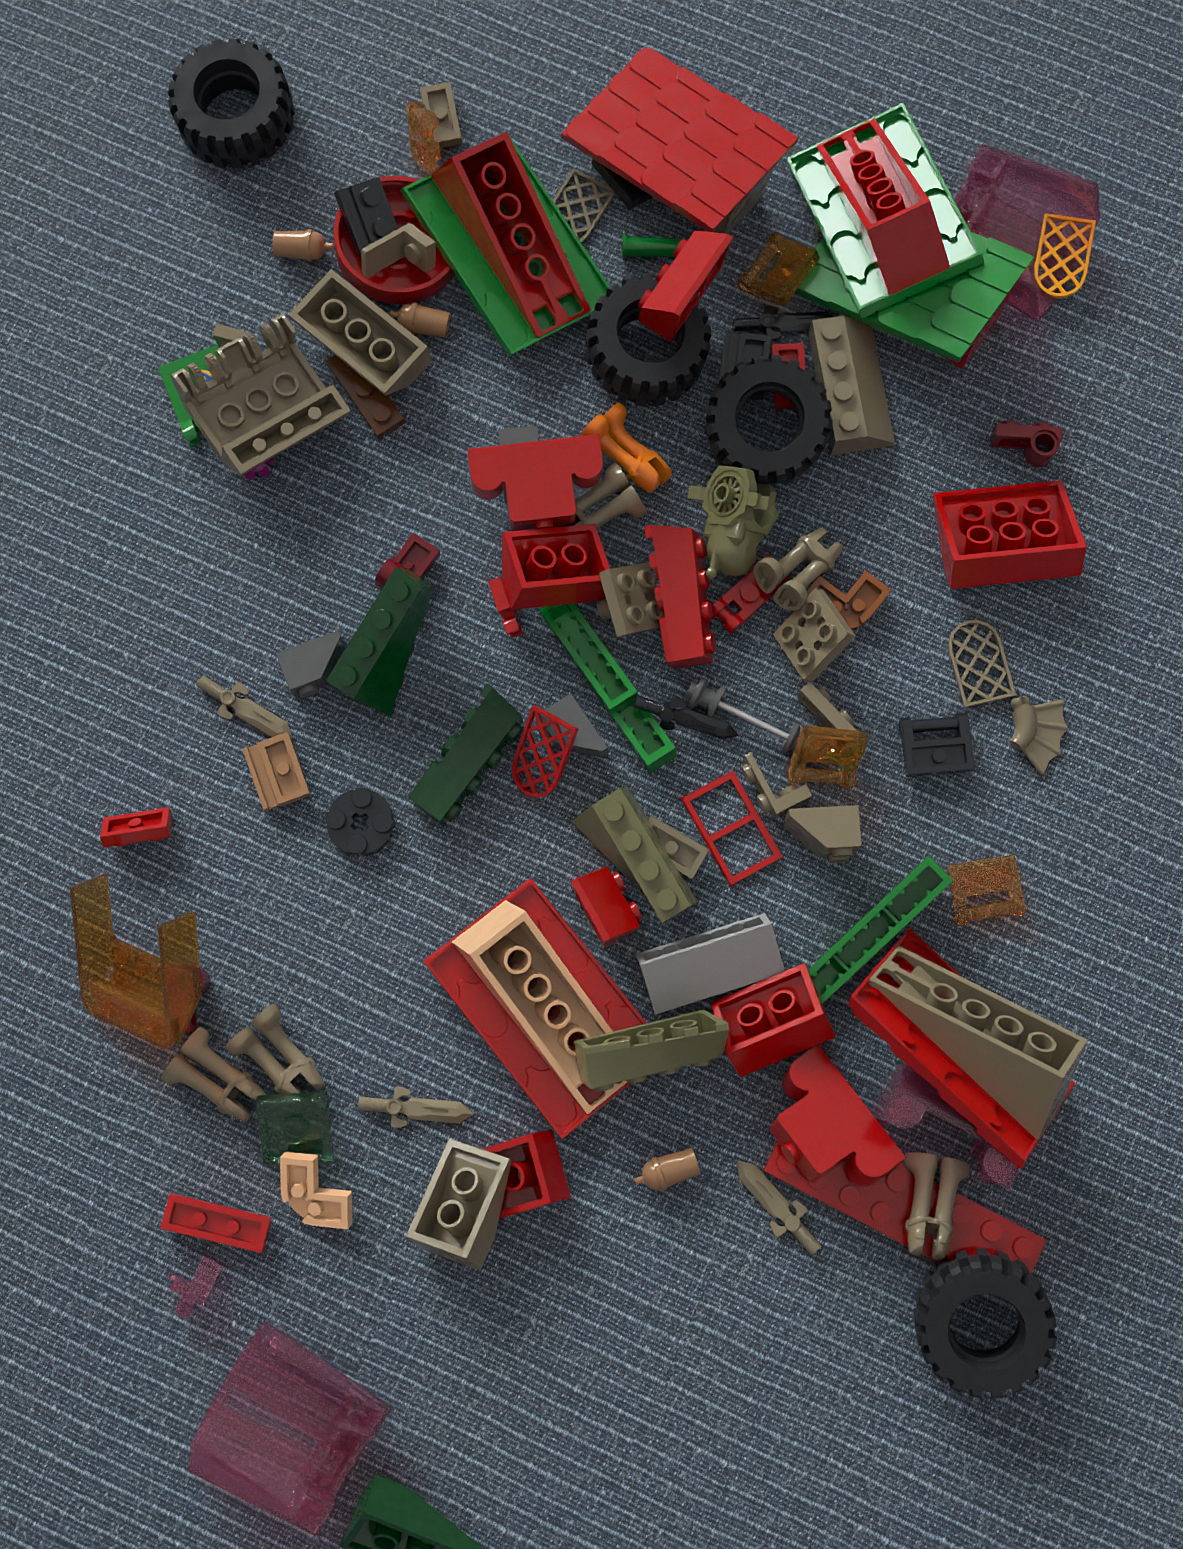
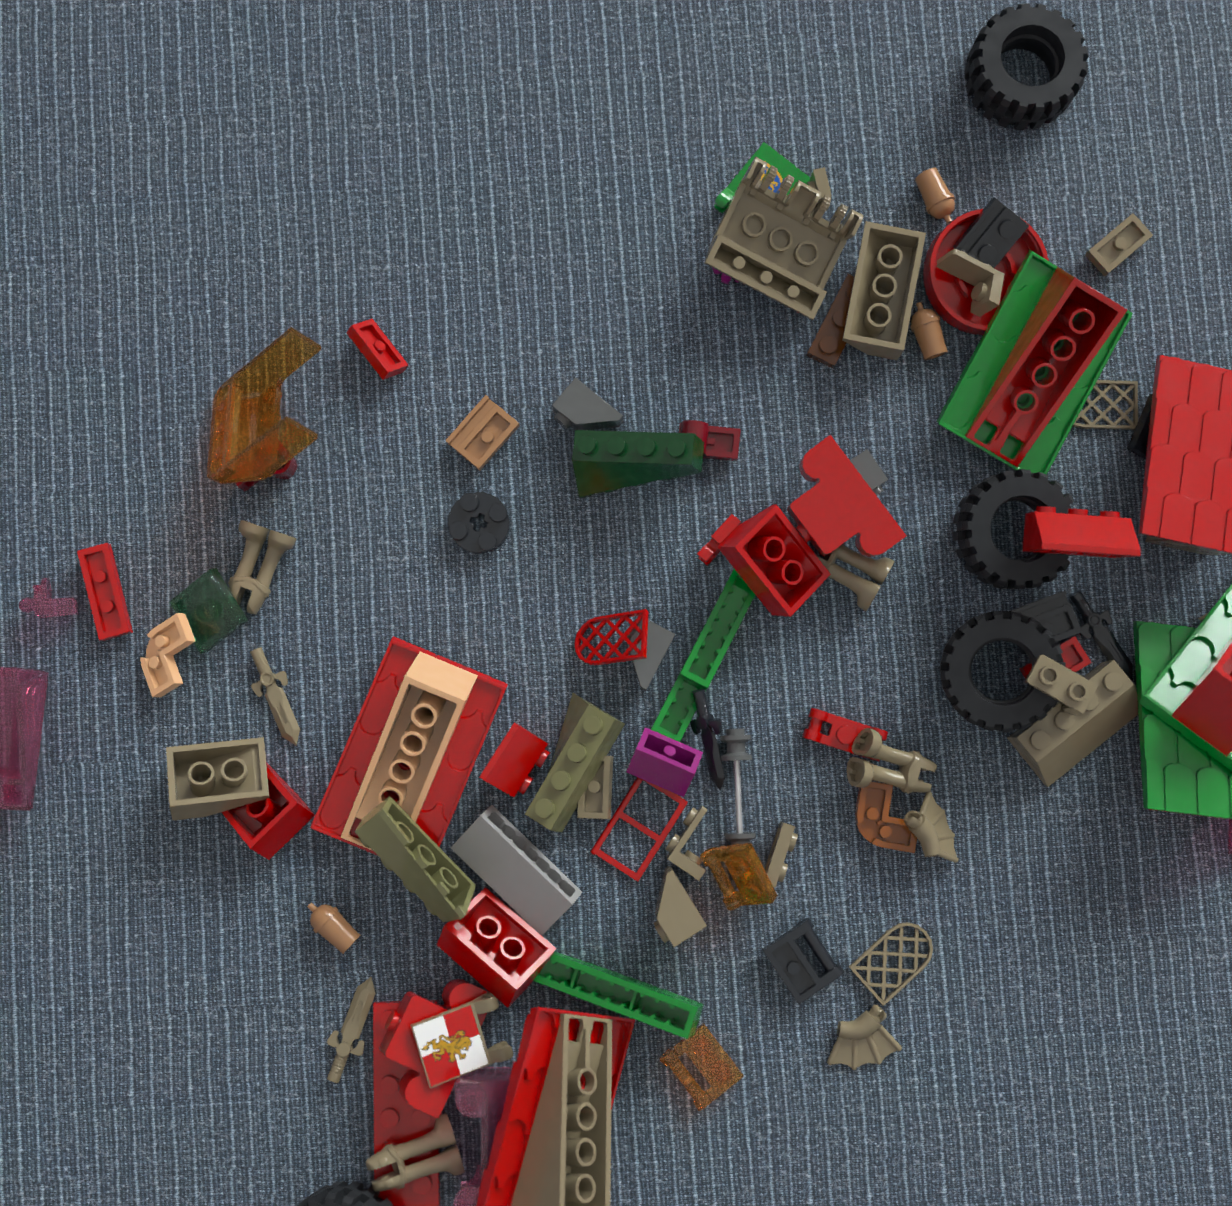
camera: 55 degrees right, 5 degrees up
dark tan piece [161,1026,266,1122] -> none
dark tan sword [196,675,294,739] -> none
clear orange plate [406,100,441,172] -> none
dark green wedge [408,684,524,826] -> none
orange piece [581,402,672,493] -> none
dark tan plate [597,562,664,637] -> none
green pin [622,234,689,260] -> none
red wedge [644,525,716,669] -> none
olive helmet [687,466,779,579] -> none
clear orange plate [736,232,820,306] -> none
dark tan plate [773,588,856,683] -> none
red slope [933,480,1087,589] -> none
dark red plate [990,420,1062,467] -> none
none -> flag [410,992,513,1088]
none -> magenta brick [626,727,703,797]
none -> dark tan arm [904,792,959,863]
none -> dark tan bracket [1026,655,1099,715]

